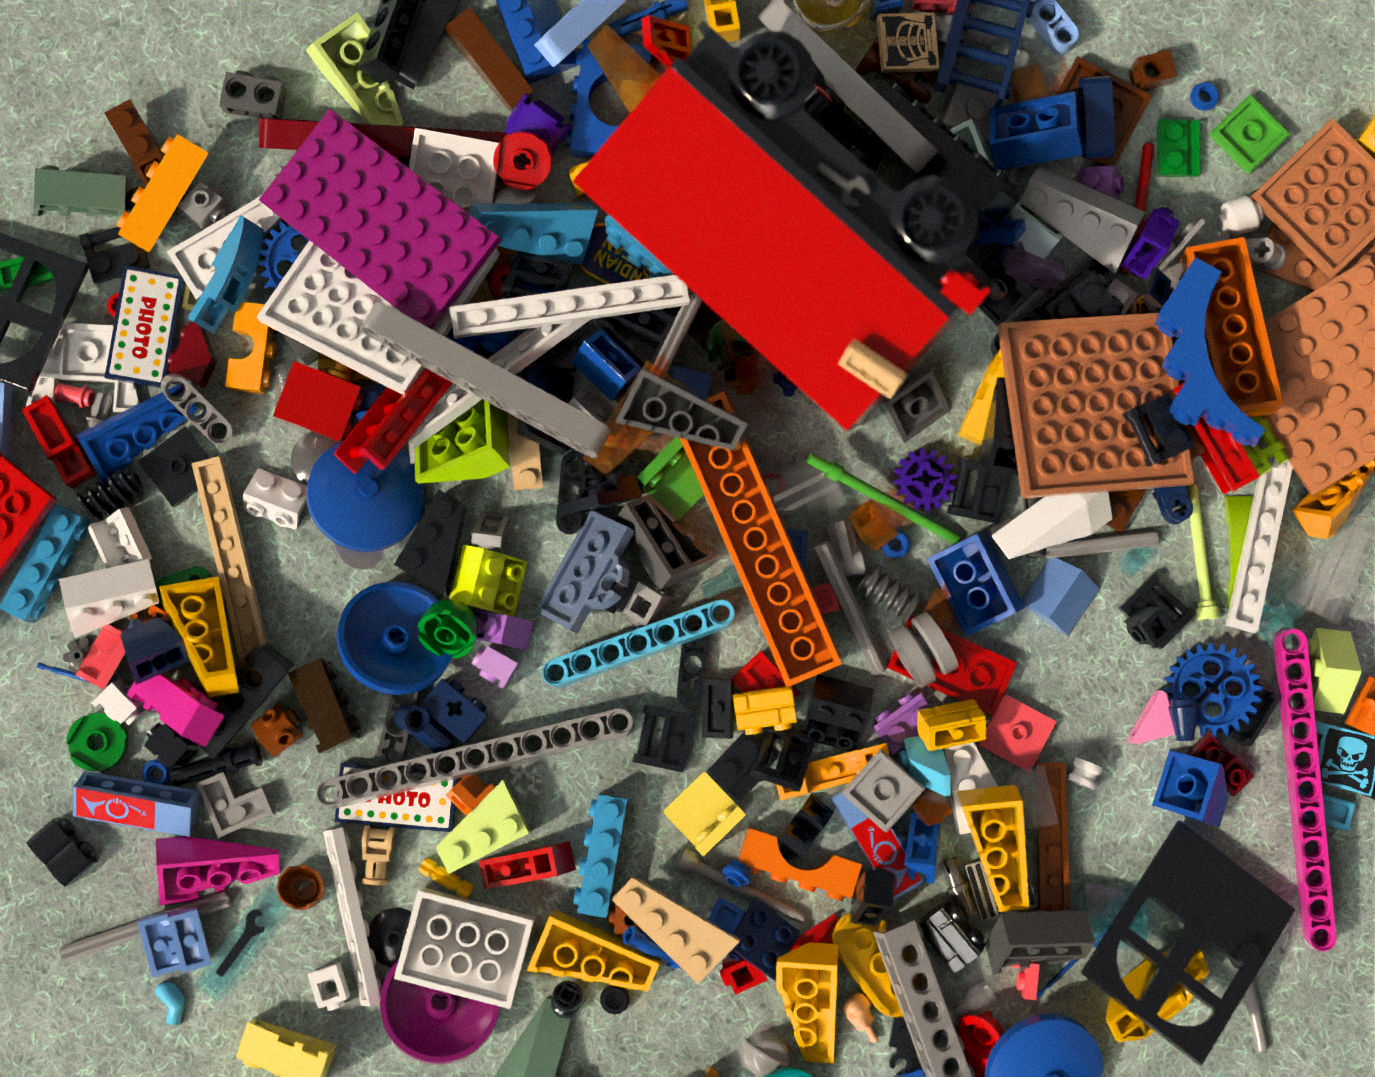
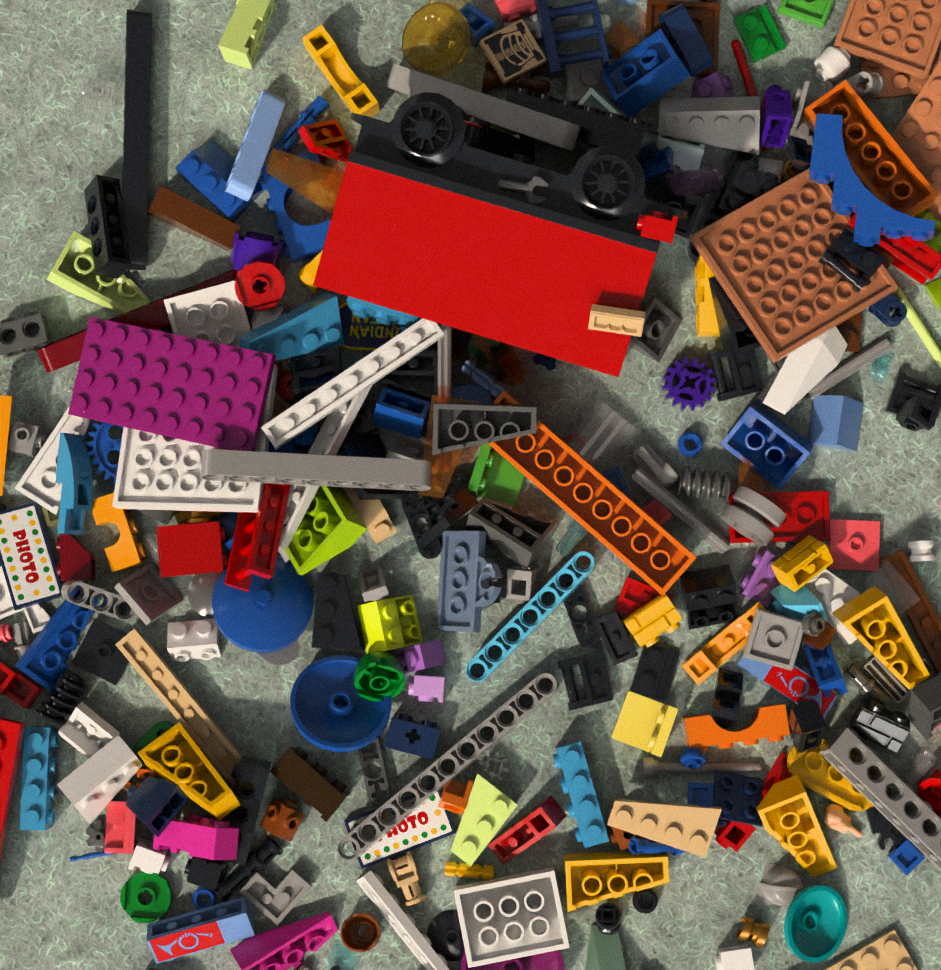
camera: 15 degrees left, 0 degrees up
dark blue piece [395,704,453,753] -> none
black plate [749,726,816,792] -> none
bright green bar [806,453,960,544] -> none
clear orange brick [848,498,898,552] -> none
none -> light grey plate [114,563,183,626]
none -> medium blue axle [462,359,506,398]
none -> dark grey plate [801,612,825,637]

